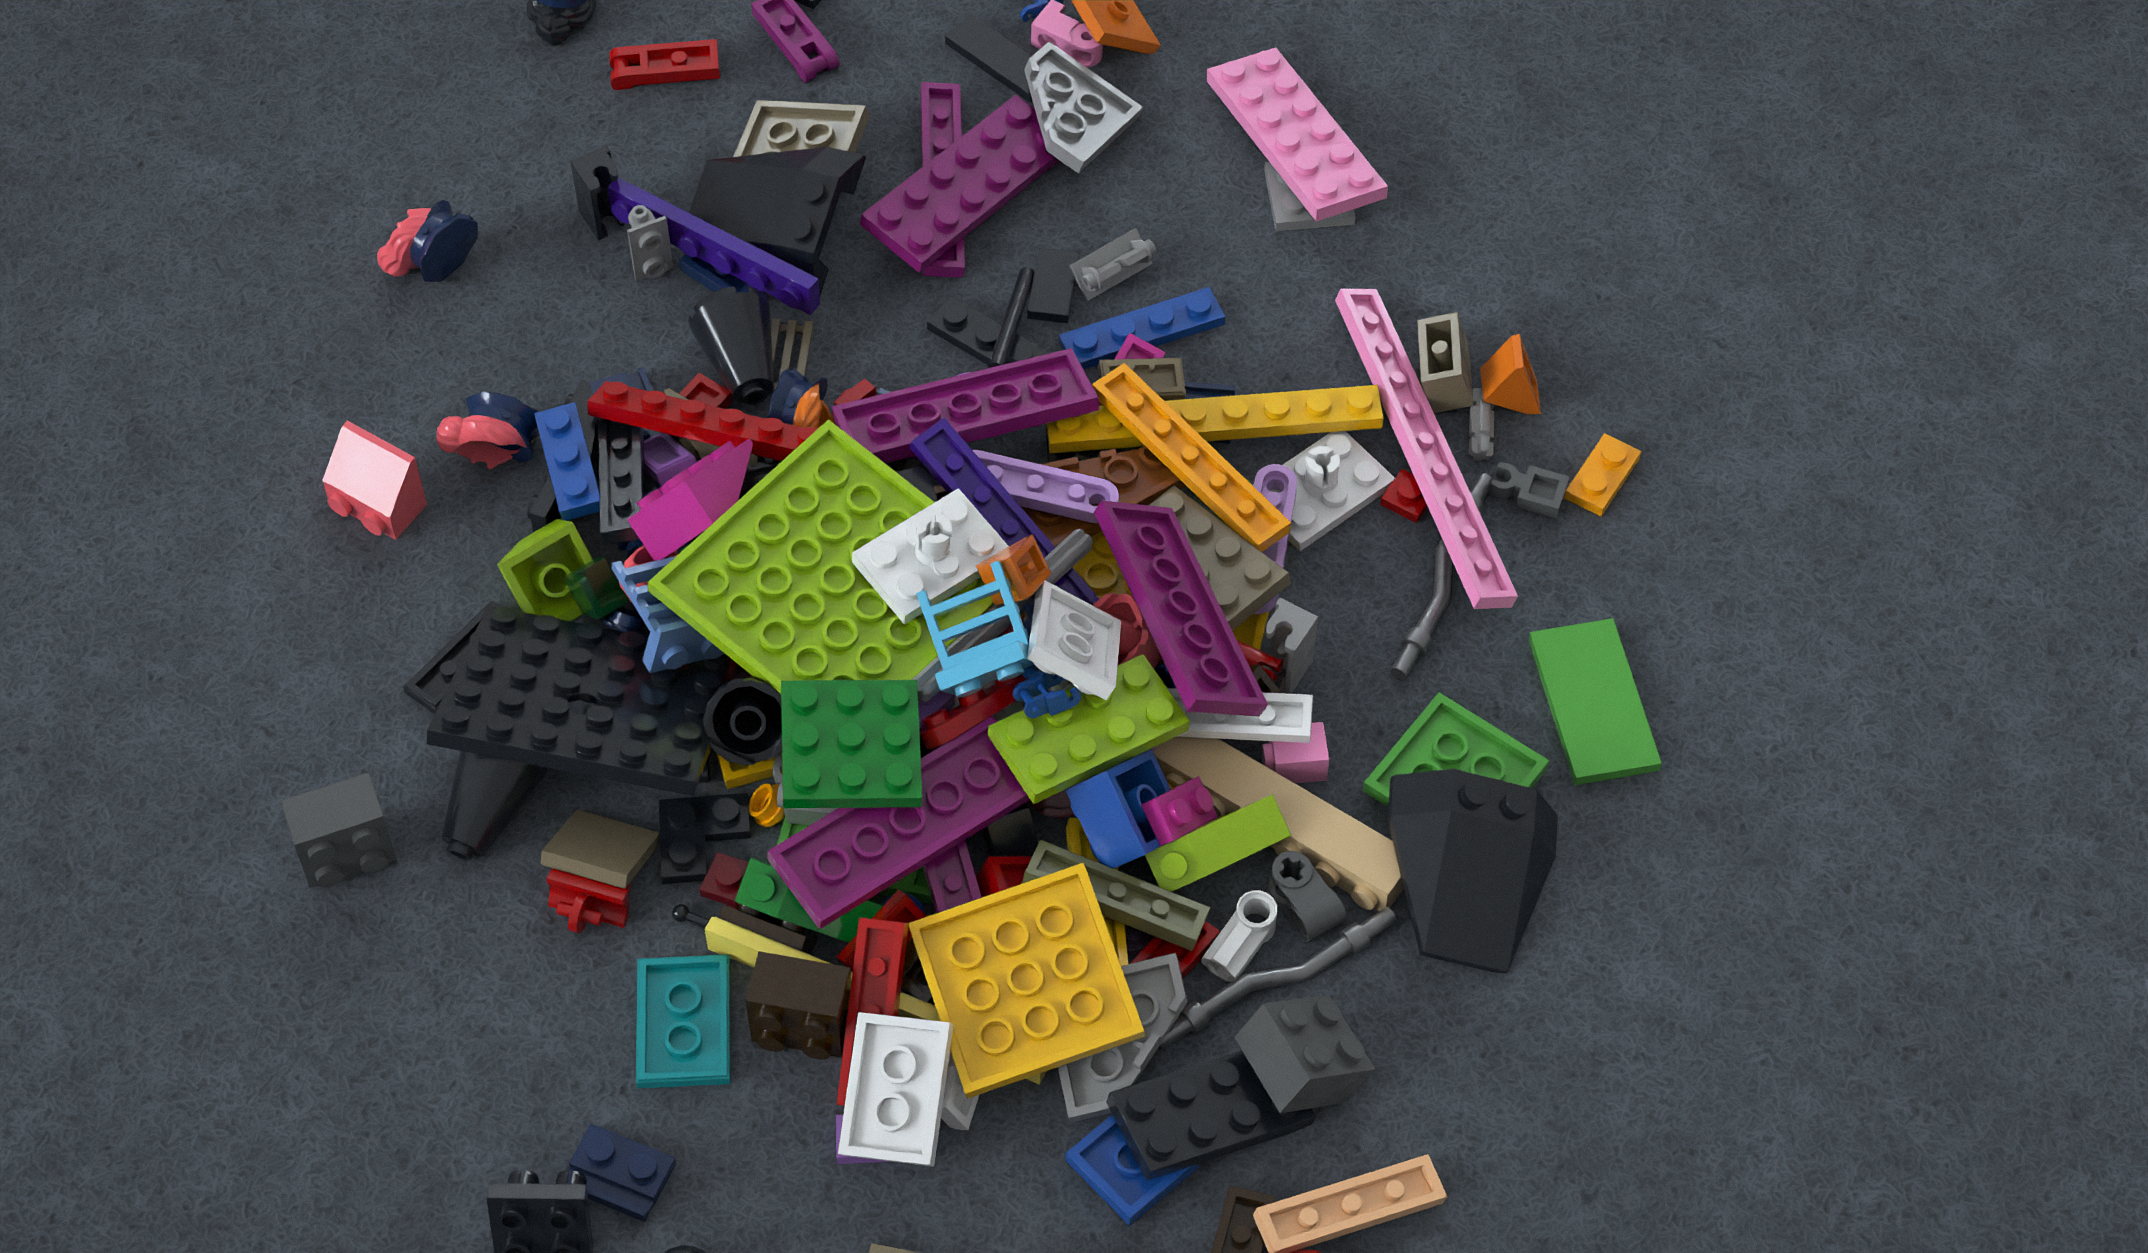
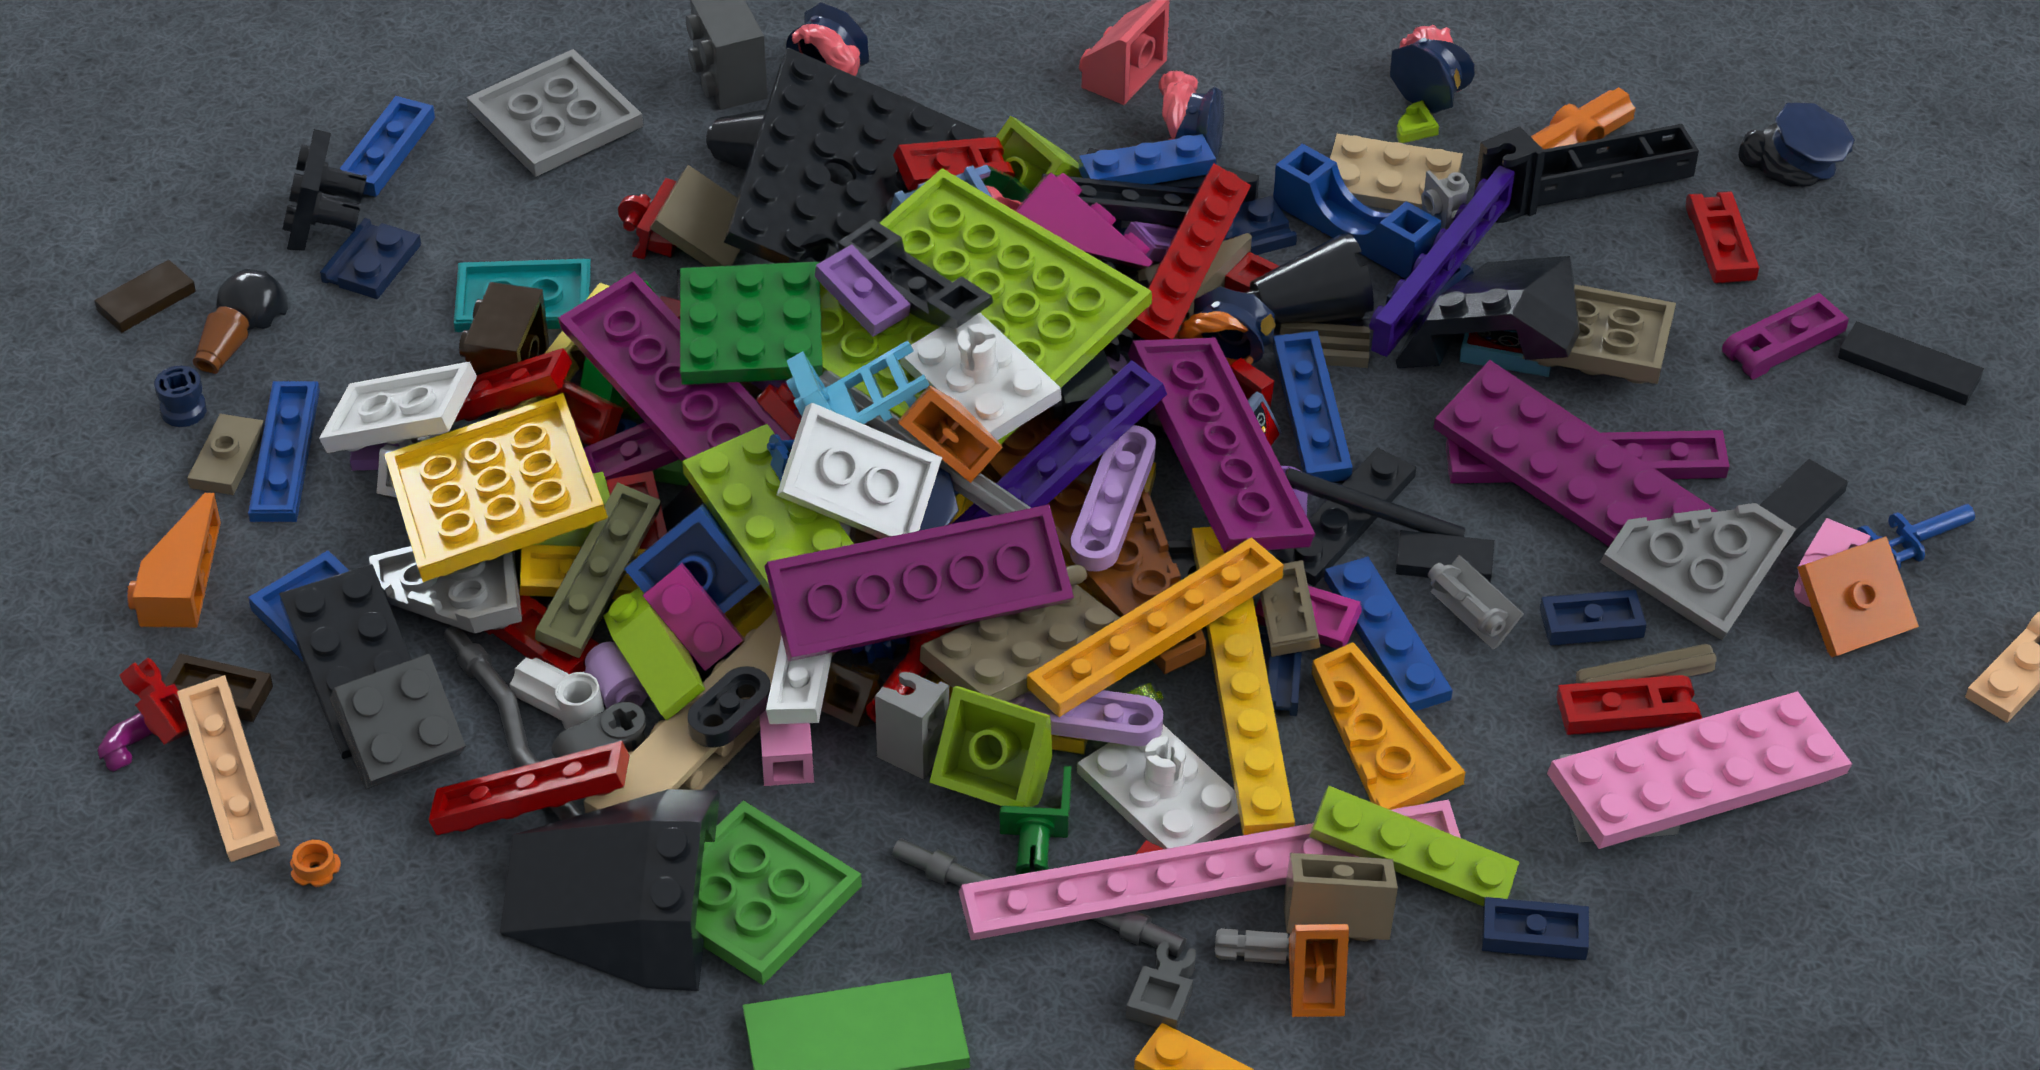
camera: 90 degrees right, 10 degrees down
none -> blue tile [248,381,320,522]
none -> orange plate [290,840,341,887]
none -> blue plate [340,96,435,197]
none -> red plate [428,741,630,835]
none -> light grey plate [467,49,643,177]
none -> lavender brick [585,642,648,709]
none -> black plate [688,666,771,748]
none -> piece [786,2,869,76]
none -> medium lavender plate [815,244,911,337]
none -> black slope [838,219,993,328]
none -> red plate [893,137,1015,190]
none -> lime slope [929,686,1053,807]
none -> green bracket [999,766,1072,875]
none -> blue arch [1273,143,1441,279]
none -> blue plate [1273,331,1353,482]
none -> lime plate [1309,786,1519,906]
none -> light orange wing [1312,642,1466,810]
none -> tan plate [1330,134,1463,210]
none -> lime tile [1396,101,1439,143]
none -> dark blue plate [1482,897,1589,960]
none -> orange piece [1531,87,1635,149]
none -> black piece [1537,124,1699,206]
none -> dark blue plate [1540,589,1646,645]
none -> red plate [1556,675,1702,735]
none -> dark tan axle [1575,644,1717,683]

